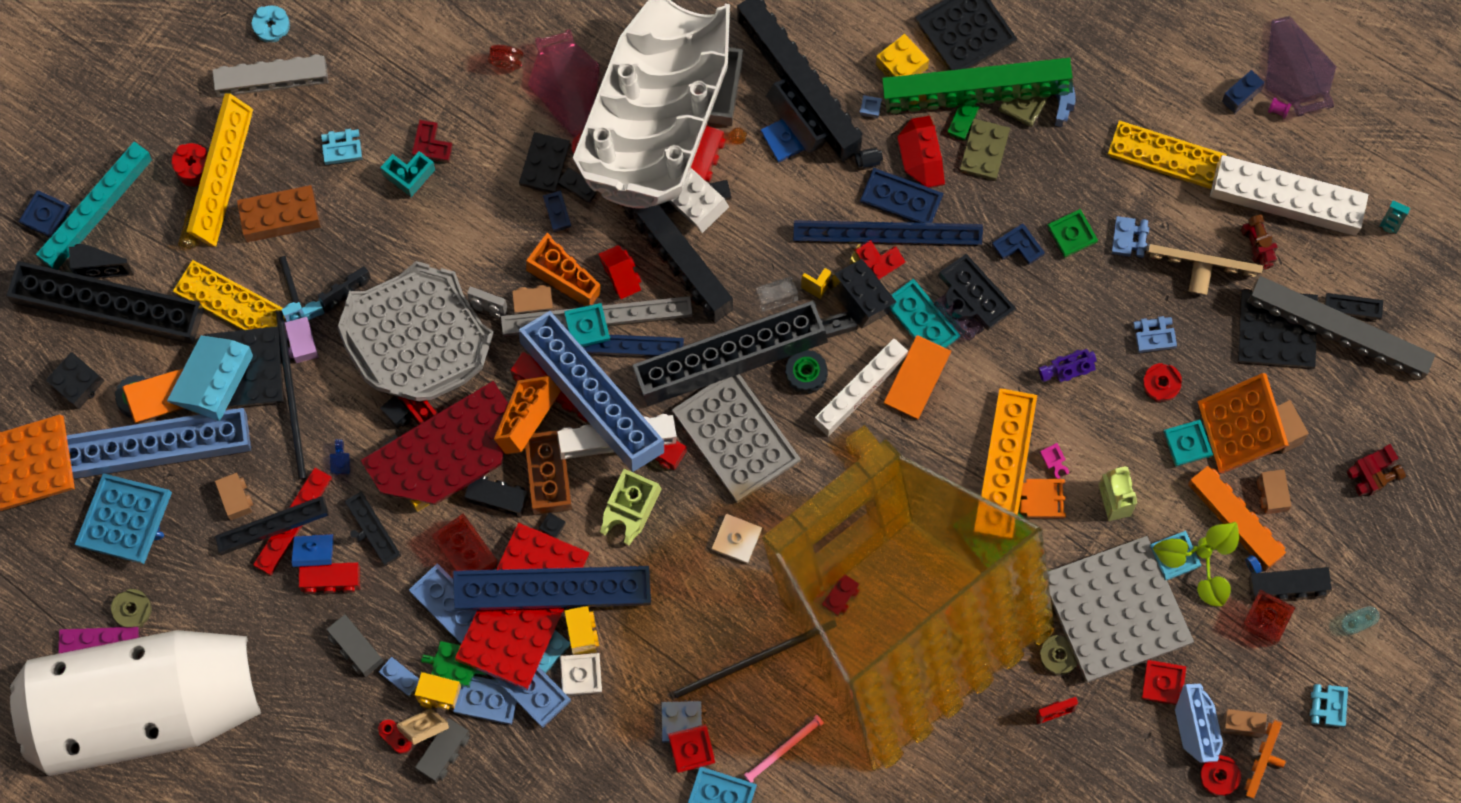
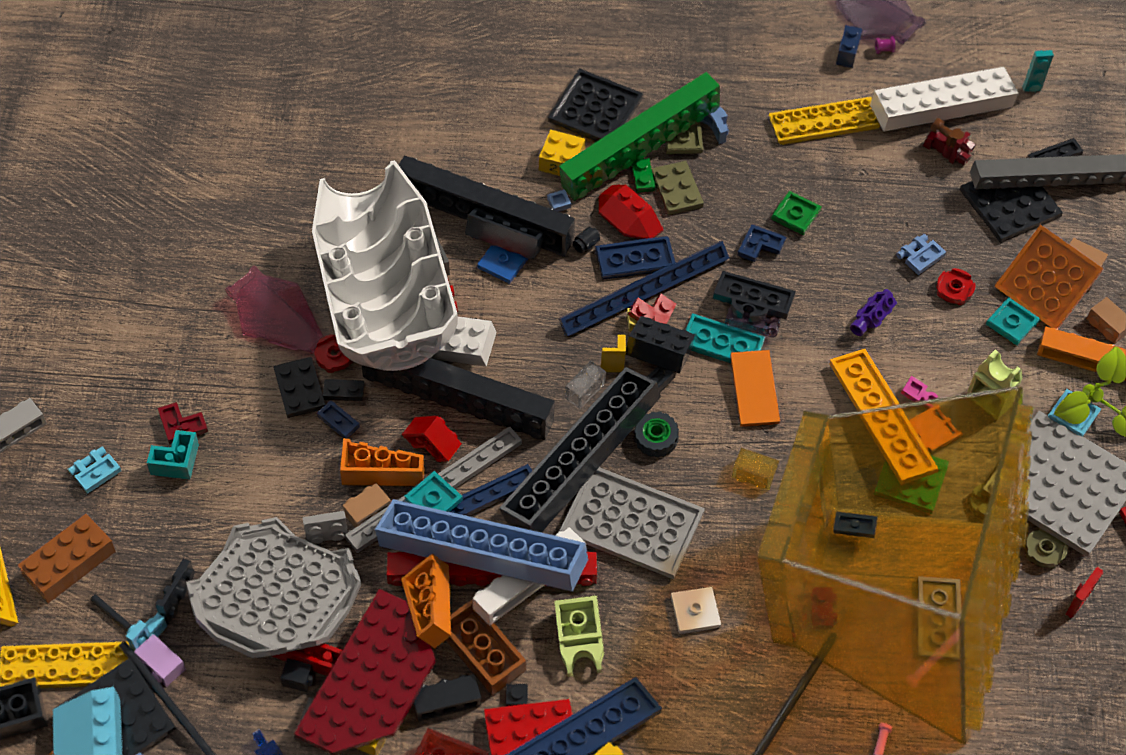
camera: 35 degrees left, 15 degrees down
clear red head [488,45,524,70] -> none
clear orange plate [729,128,747,144] -> none
white brick [814,339,908,437] -> none
medium blue plate [1111,216,1149,257] -> none
tan plate [1146,244,1263,295] -> none
none -> plate [833,512,878,538]

